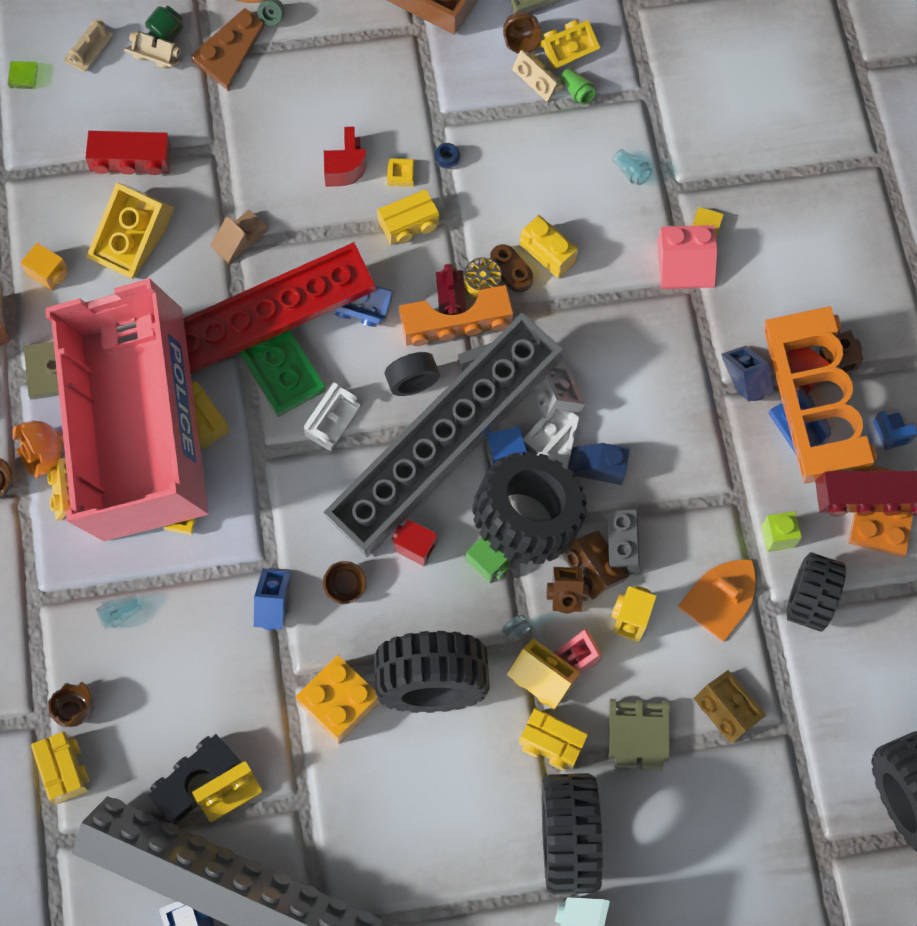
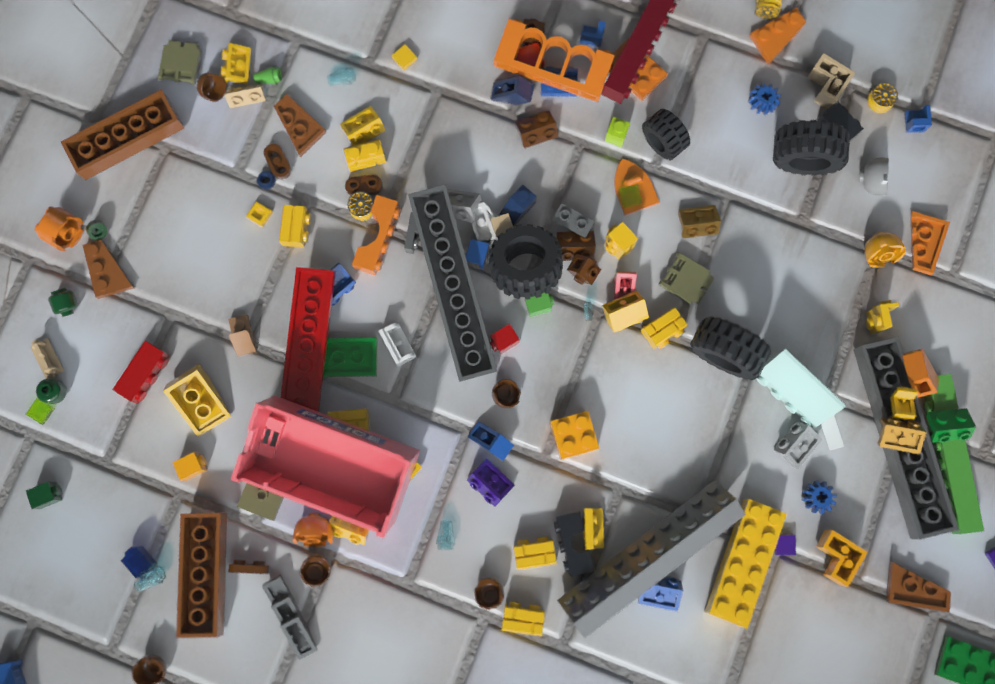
camera: 55 degrees left, 10 degrees up
tan hinge [124,30,182,69] -> none
red brick [323,126,367,187] -> none
black tyre [374,630,490,713] -> none
black tyre [384,352,440,396] -> none
dark red hinge [435,264,466,315] -> none
coral slope [657,225,717,289] -> none
none -> dark green head [36,378,67,404]
none -> reddish brown plate [263,144,292,180]
none -> dark orange wing [274,94,327,158]
none -> yellow bracket [339,106,385,146]
none -> dark purple bracket [467,458,515,507]
none -> tan tile [490,213,514,238]
none -> yellow brick [513,536,557,570]
none -> reddish brown bracket [515,110,558,148]
none -> clear neon green tile [619,184,642,208]

